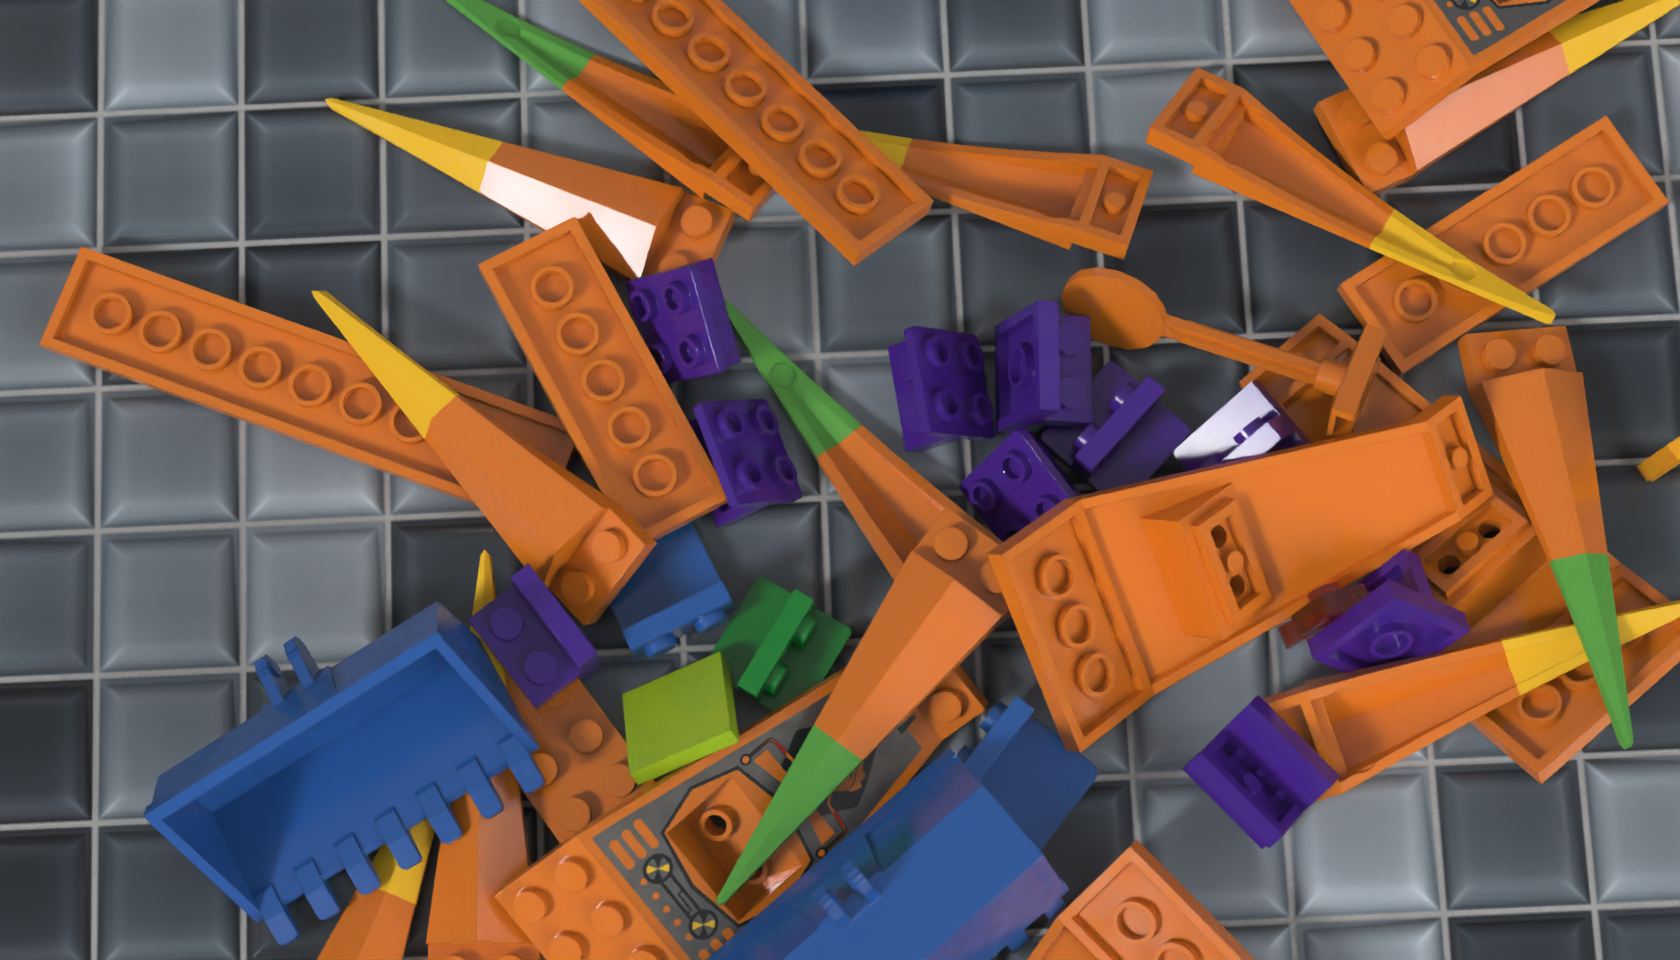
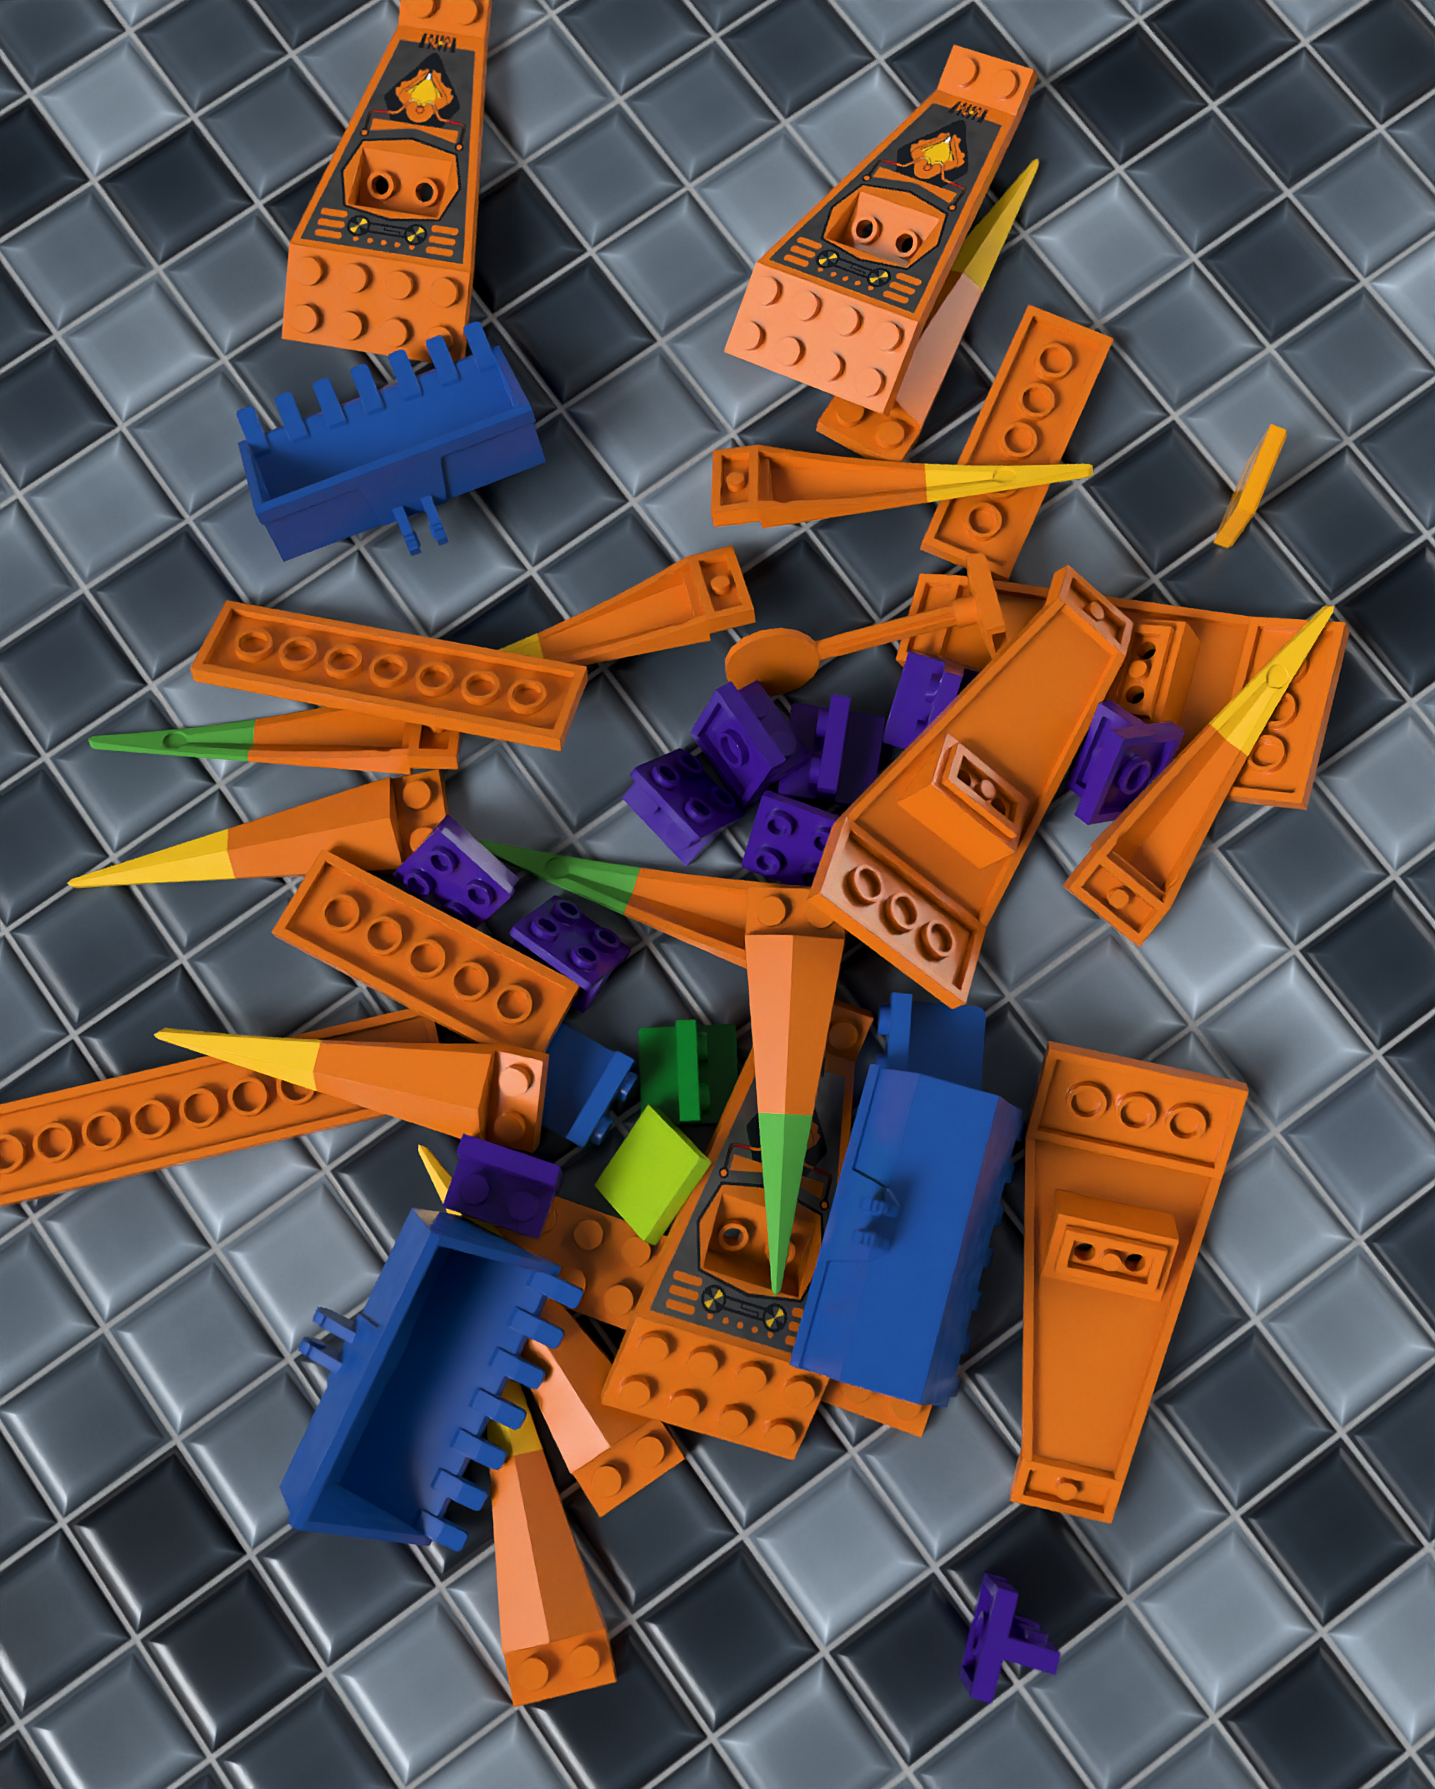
camera: 35 degrees left, 0 degrees up
dark purple bracket [1182,695,1340,849] -> none
clear red plate [1277,582,1369,649] -> none
orange plate [1457,326,1634,750] -> none

